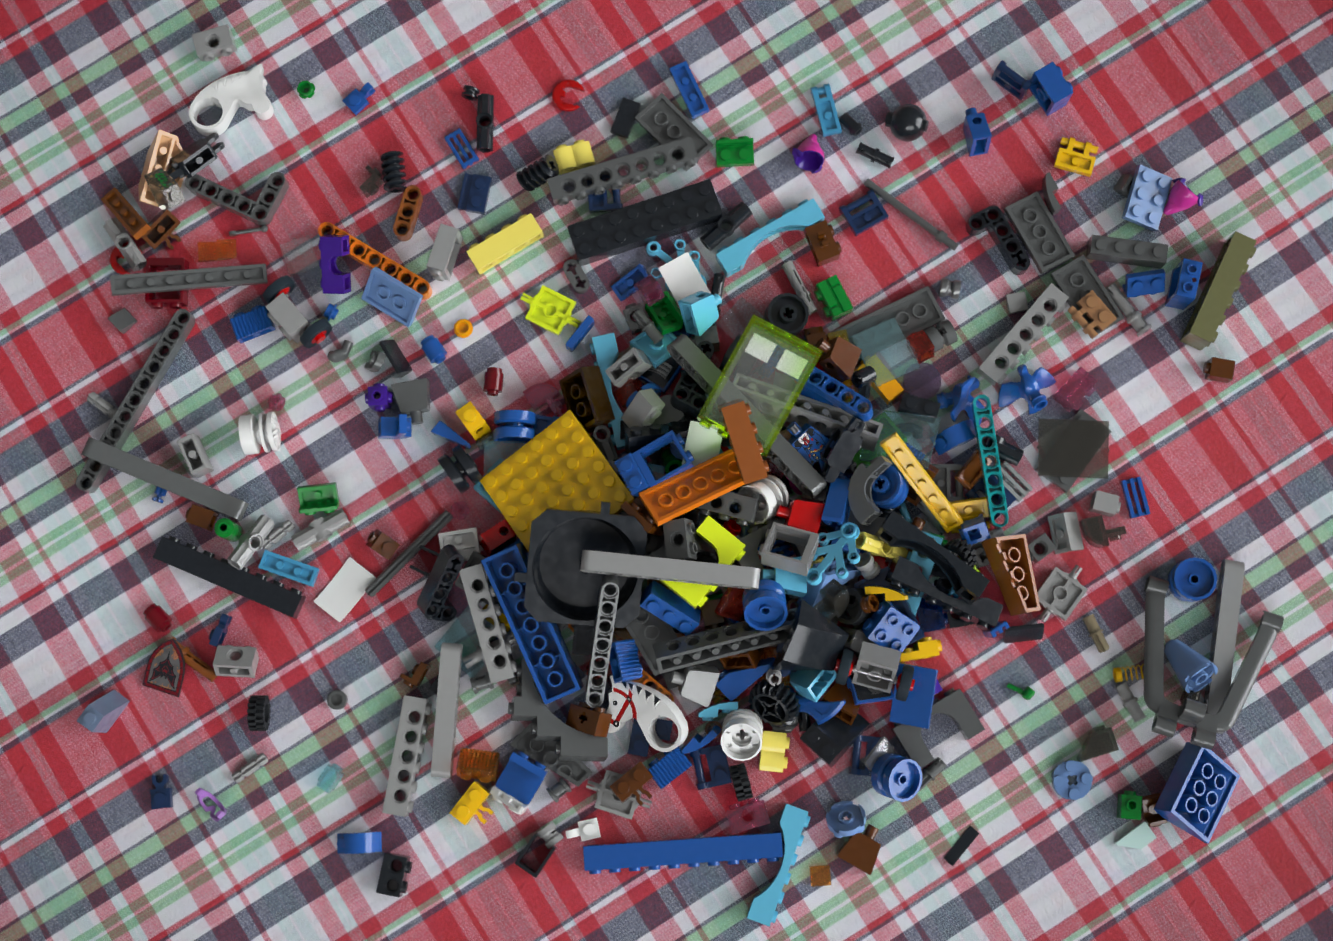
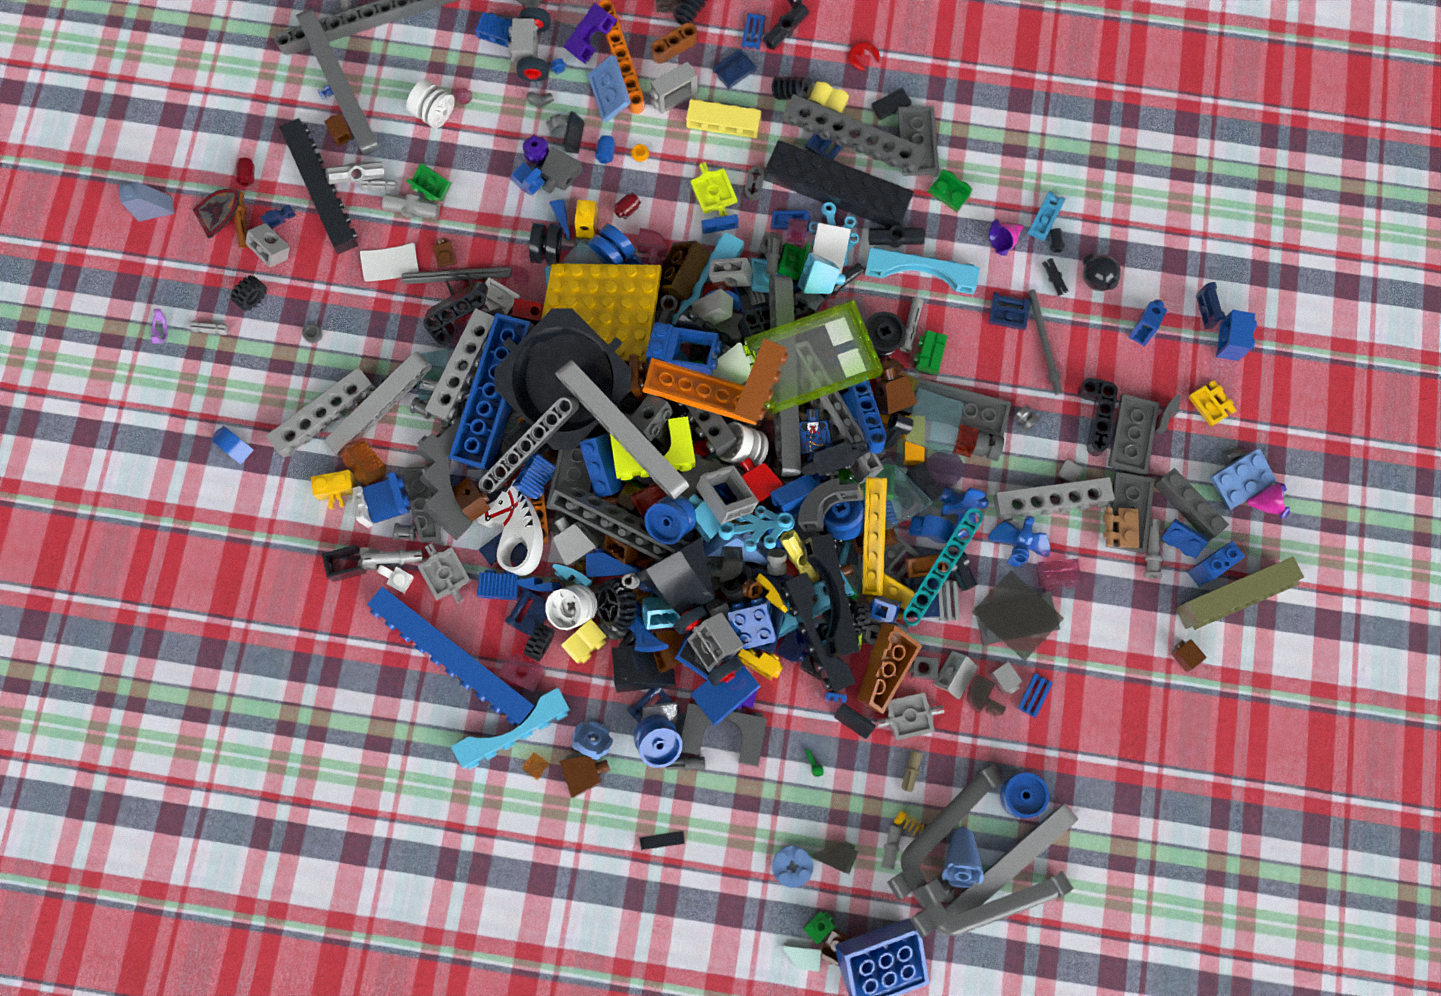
camera: 35 degrees right, 5 degrees down
dark blue plate [150,774,173,810] -> none
light grey brick [177,433,214,478] -> none
green brick [214,518,243,542] -> none
dark azure plate [258,550,320,587] -> none
clear light blue brick [316,763,345,793] -> none
black brick [376,852,412,897] -> none
reddish brown bracket [399,662,431,688] -> none
reddish brown brick [610,761,653,806] -> none
blue plate [669,61,709,119] -> none
reddish brown brick [804,220,842,267] -> none
none -> light grey pin [361,549,422,565]

